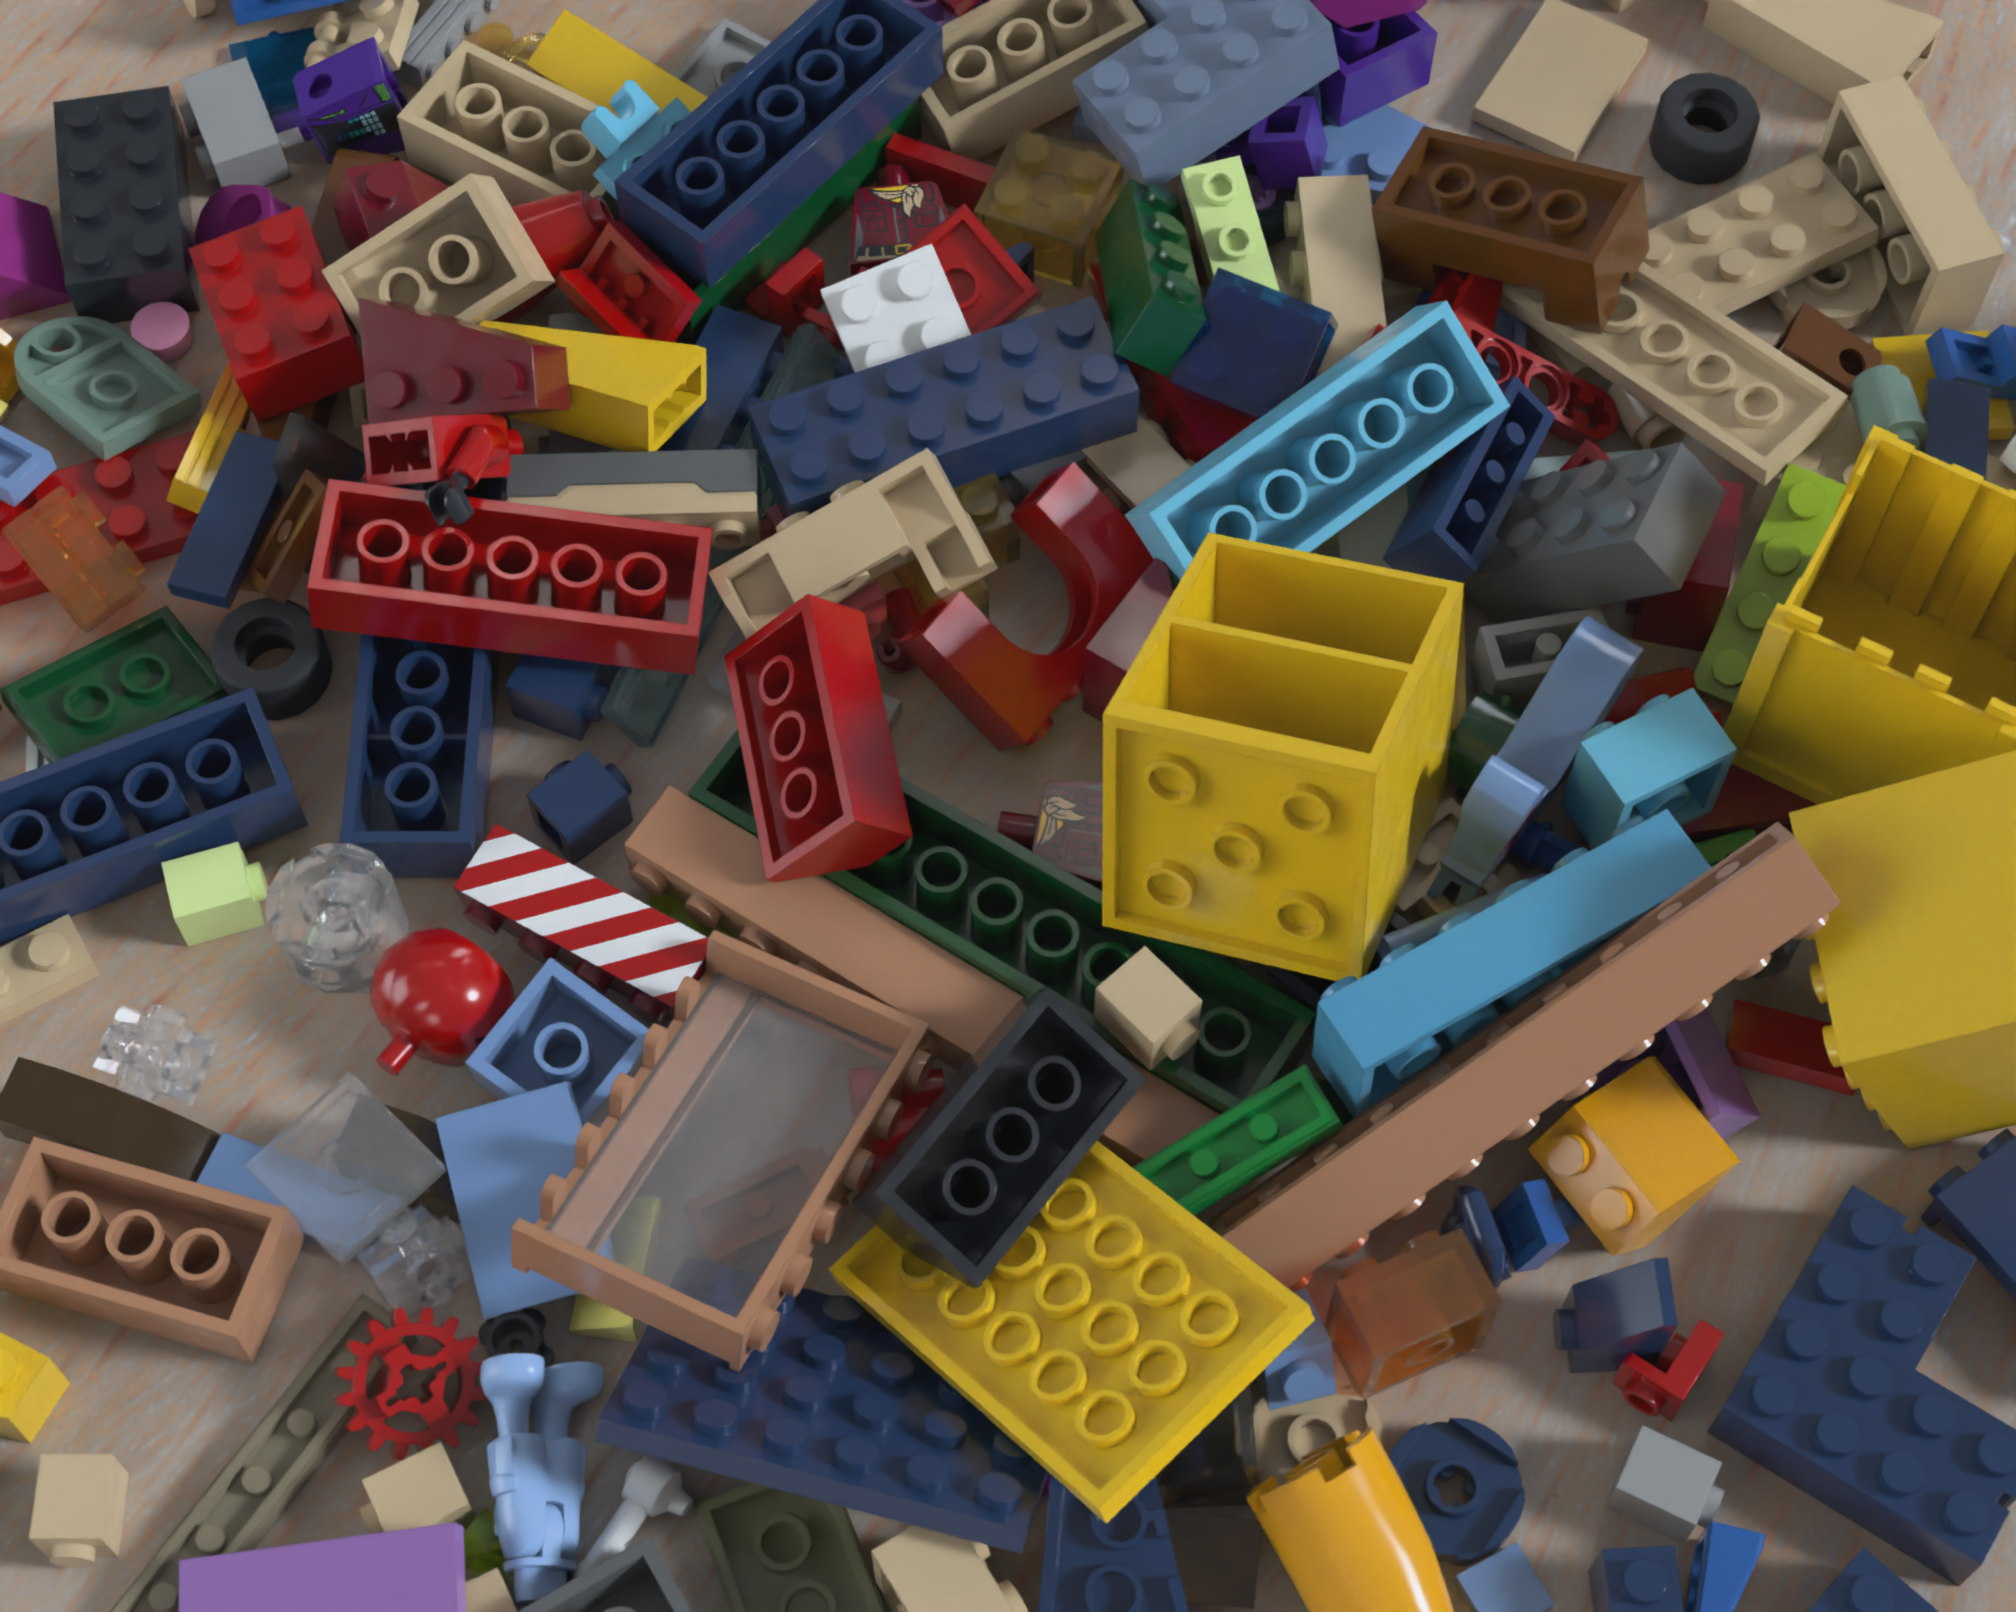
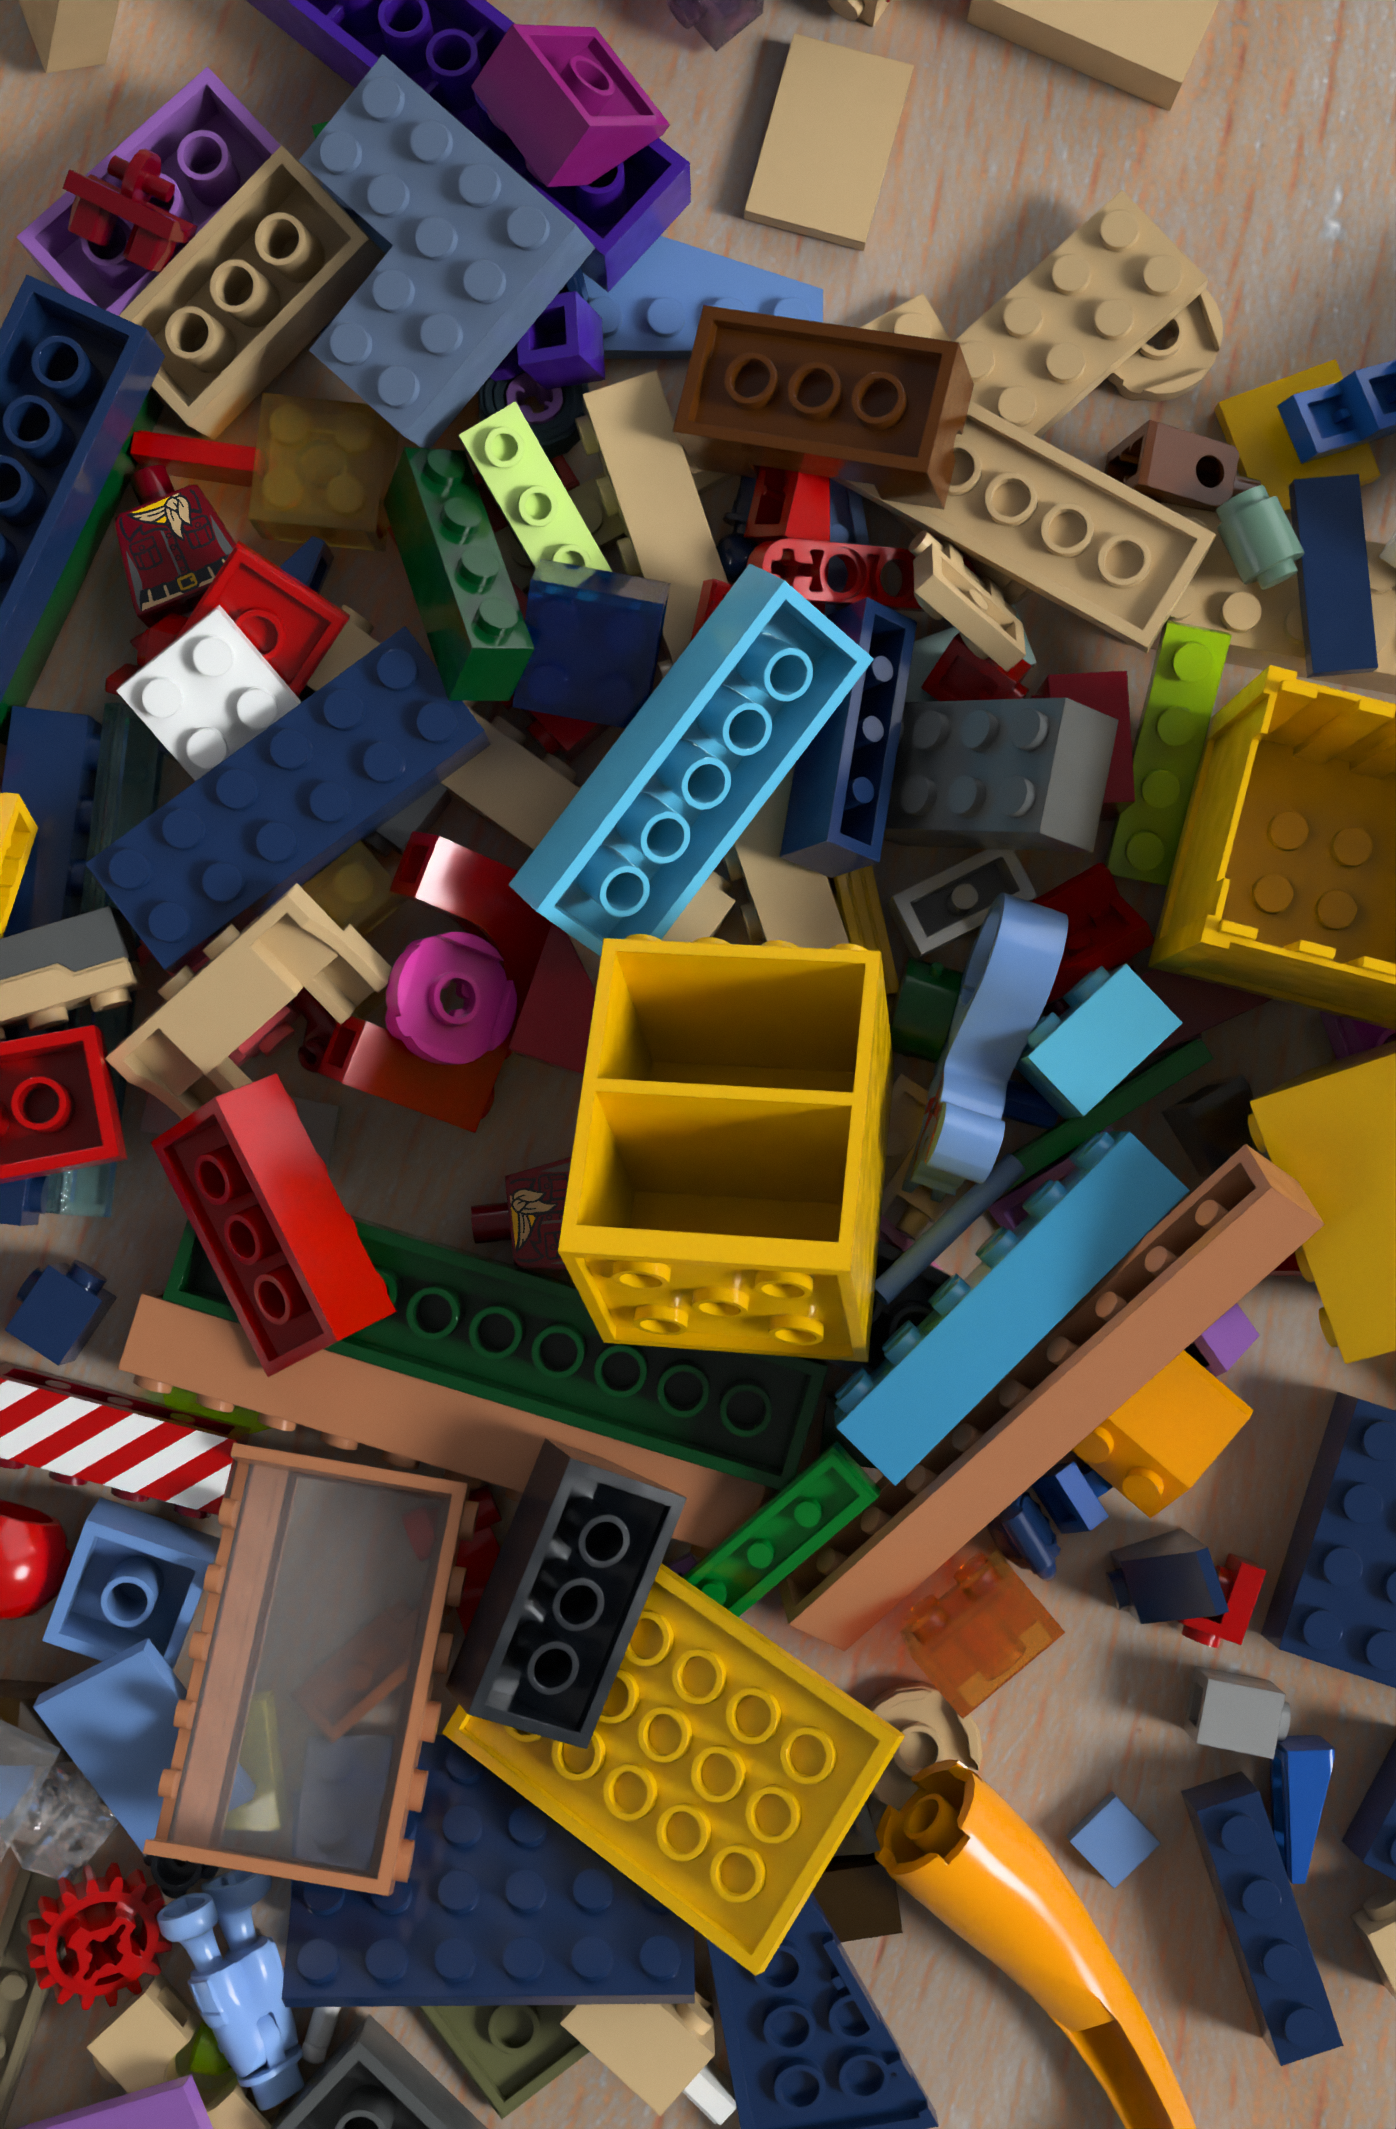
camera: 15 degrees left, 25 degrees up
red bracket [745,247,825,338] -> none
tan brick [1094,946,1202,1070] -> none
medium blue brick [1255,1288,1337,1411] -> none
dark blue plate [1389,1418,1525,1566] -> none
black tyre [1649,73,1760,185] -> none
tan brick [1817,74,2005,336] -> none
none -> dark pink plate [385,932,517,1065]
none -> tan plate [908,530,1026,672]

